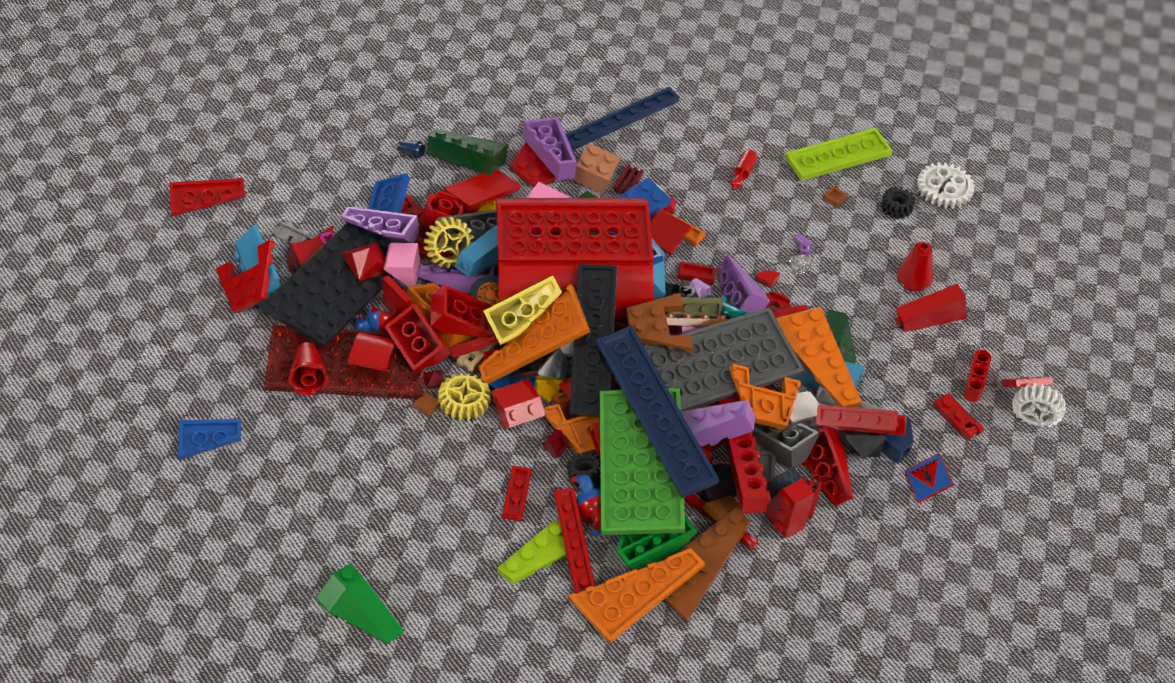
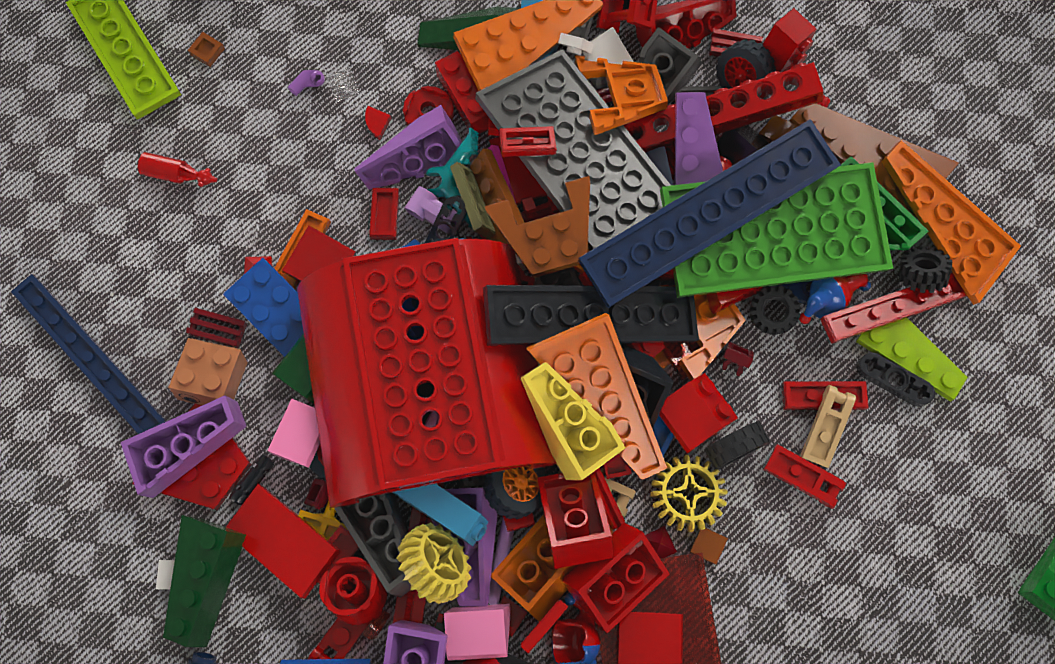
camera: 90 degrees left, 25 degrees up
none -> black axle [229,455,274,506]
none -> red tile [499,126,557,157]
none -> white plate [558,33,594,56]
none -> black tyre [704,421,771,470]
none -> red plate [763,444,847,509]
none -> tan plate [800,385,856,468]
none -> black beam [856,352,935,407]
none -> black tyre [898,246,953,293]

